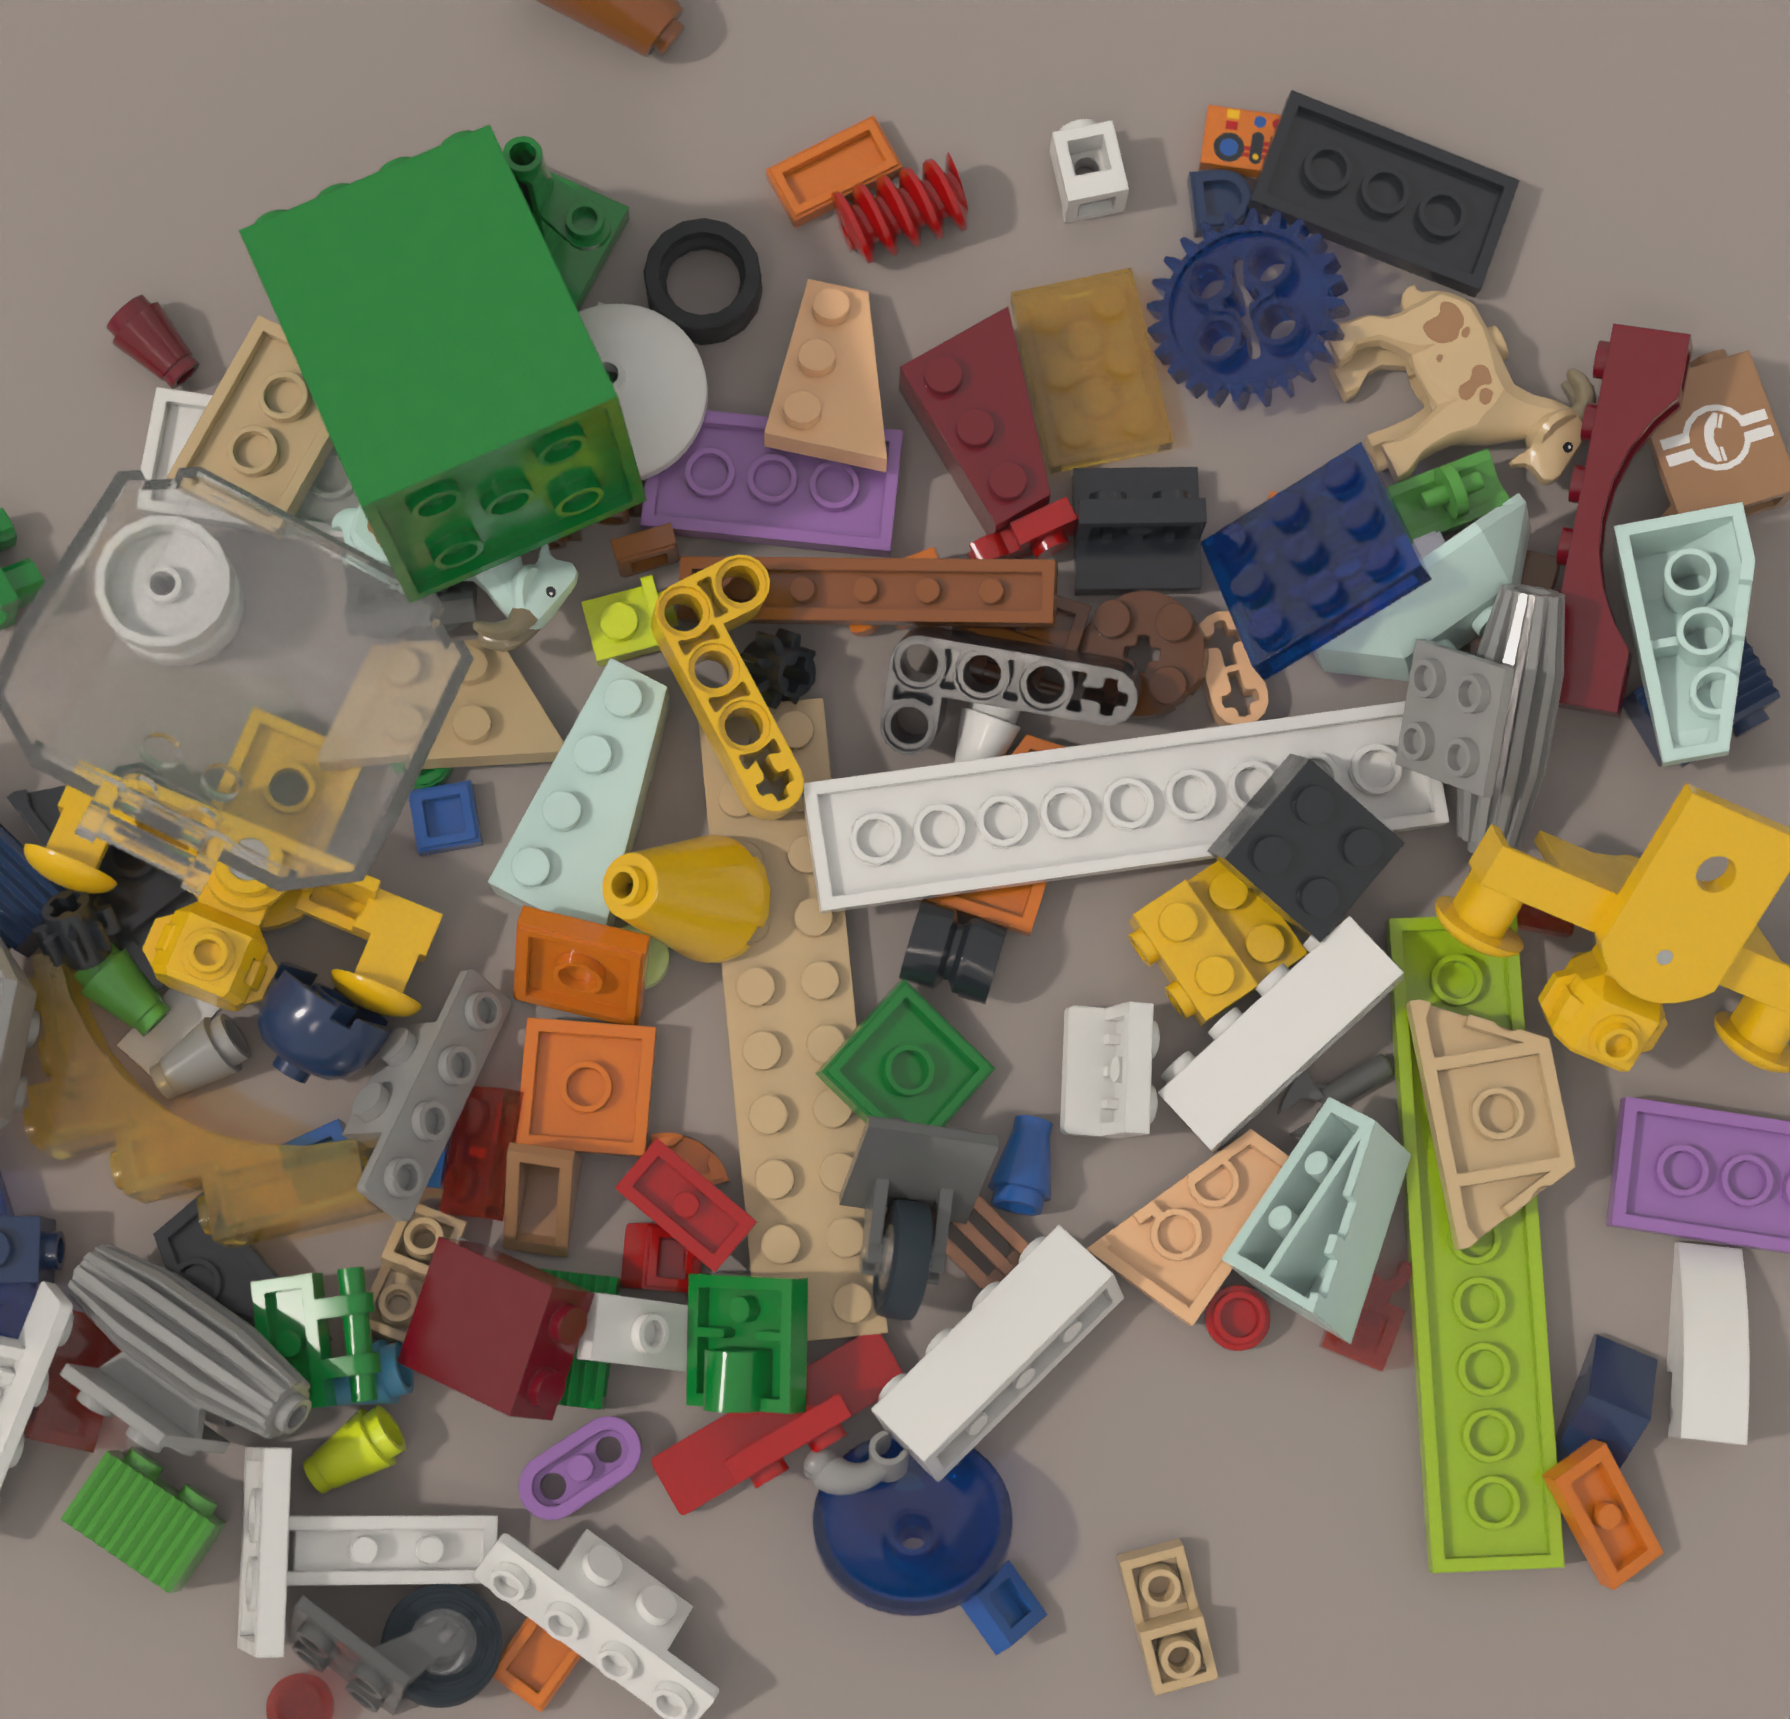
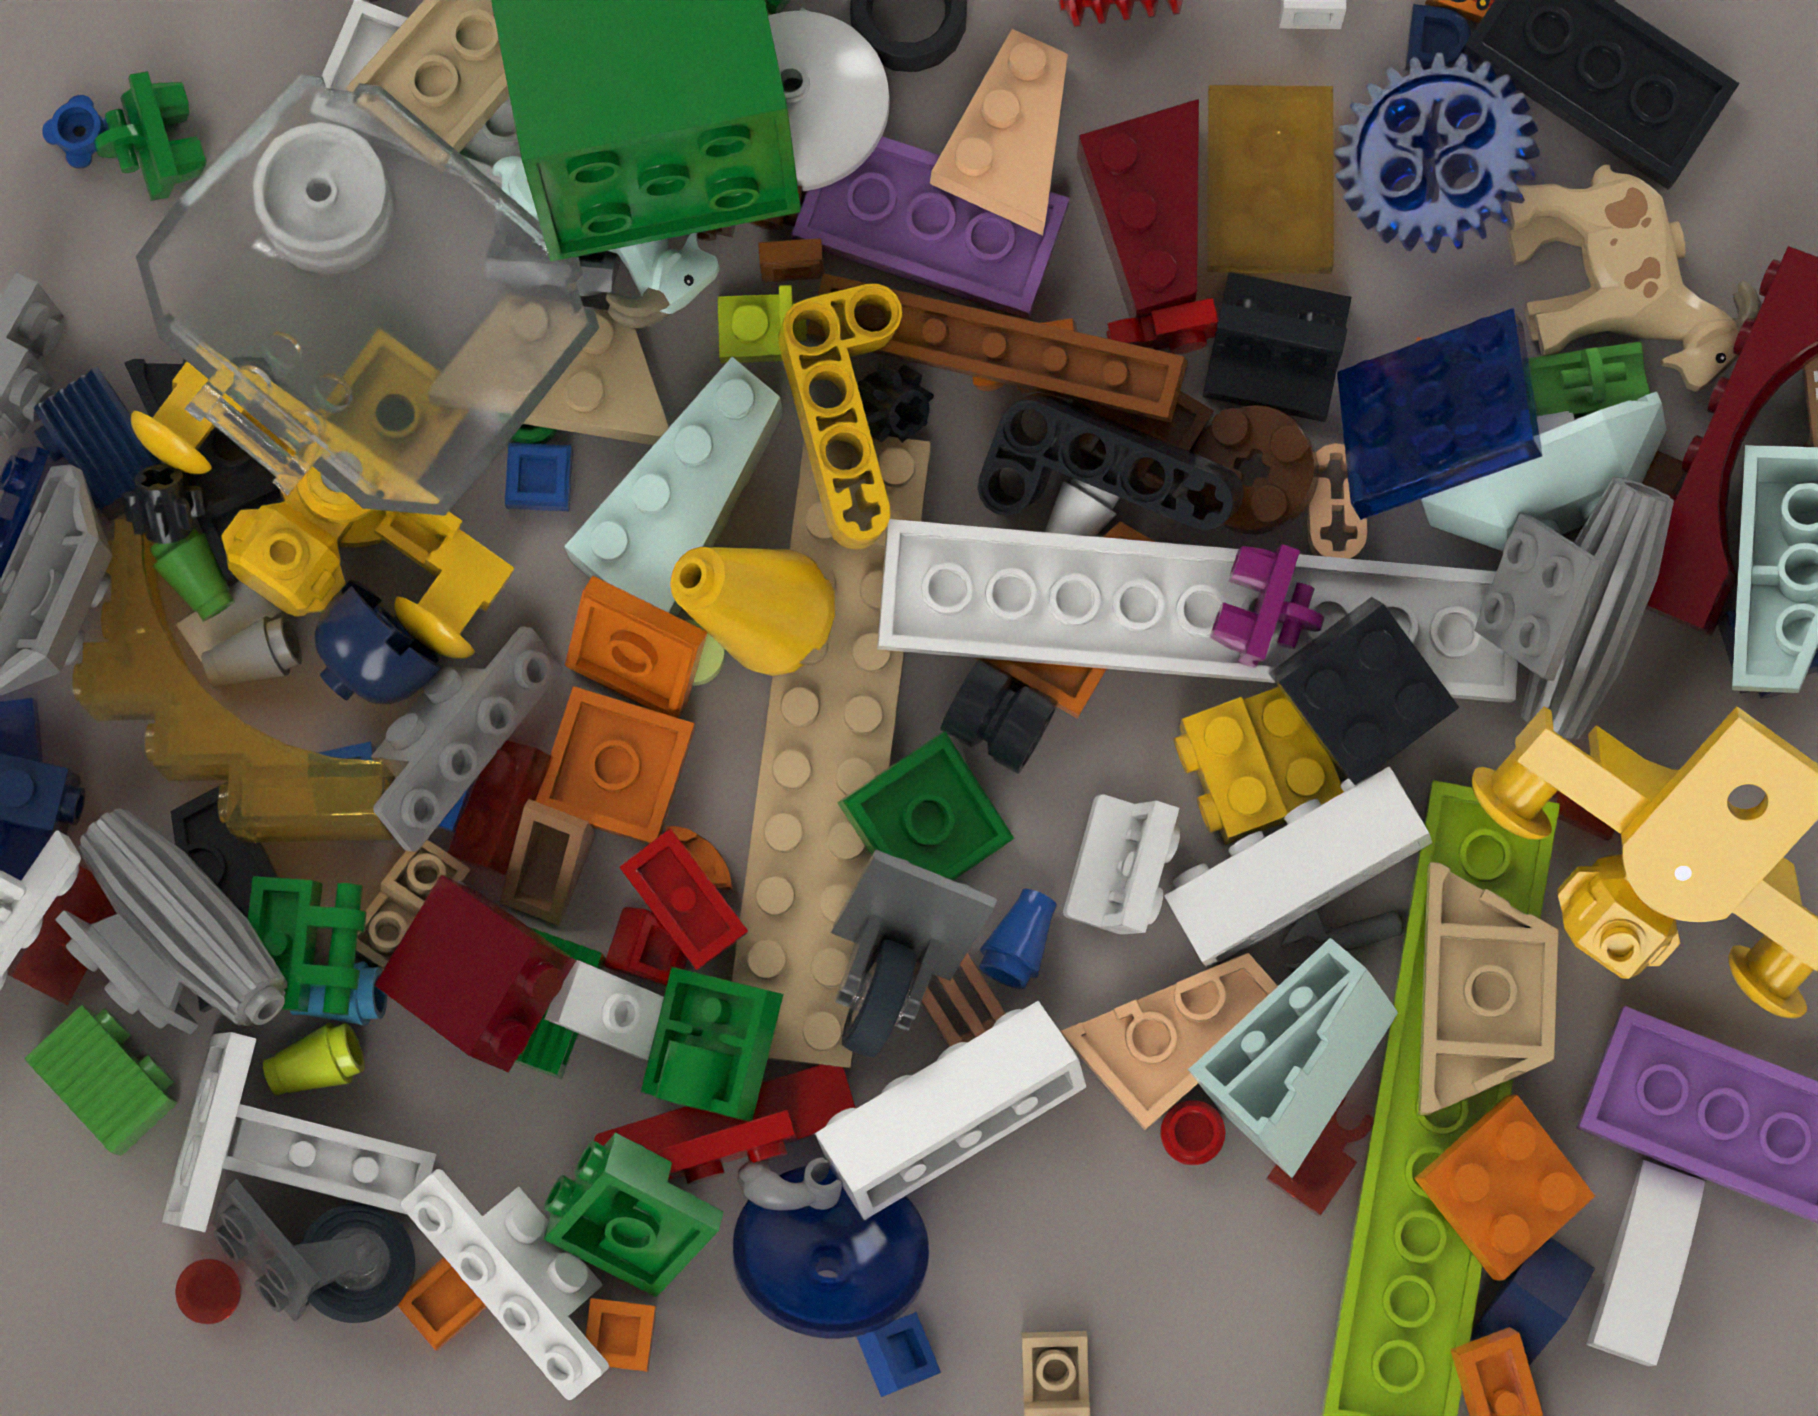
camera: 20 degrees right, 0 degrees up
medium lavender plate [519,1416,642,1520] -> none
none -> green plate [544,1133,724,1297]
none -> orange plate [585,1298,657,1372]
none -> magenta hips [1209,544,1324,668]
none -> orange plate [1414,1095,1595,1280]

